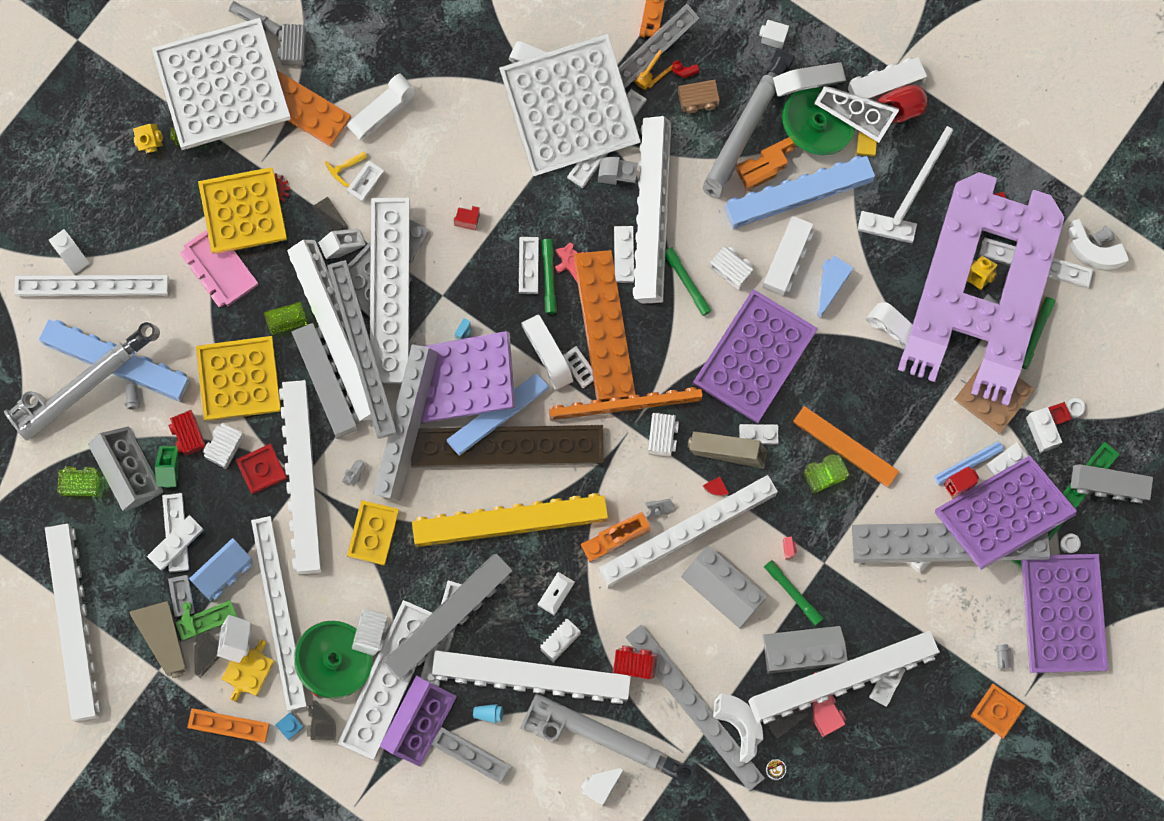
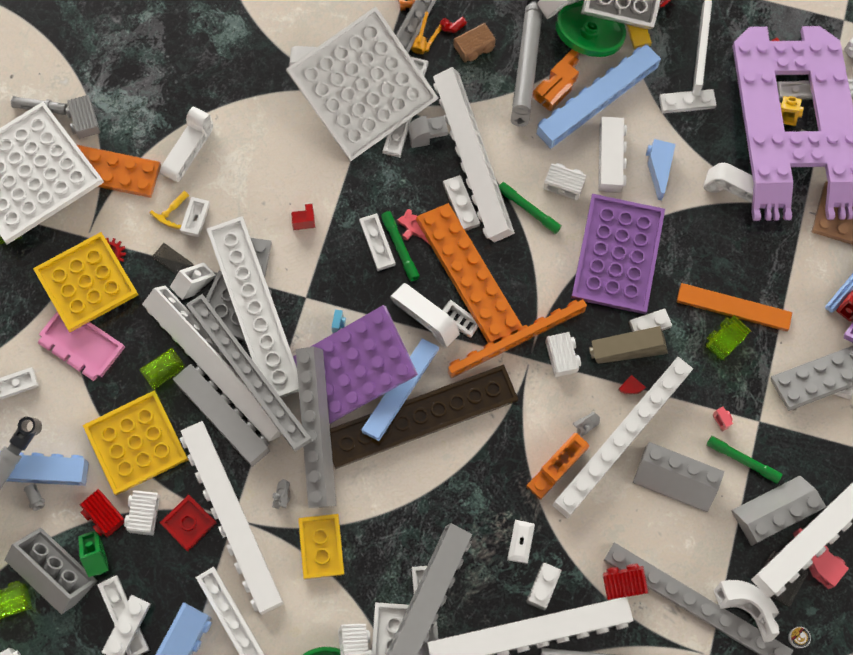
camera: 20 degrees left, 5 degrees down
yellow brick [412,493,608,547] -> none

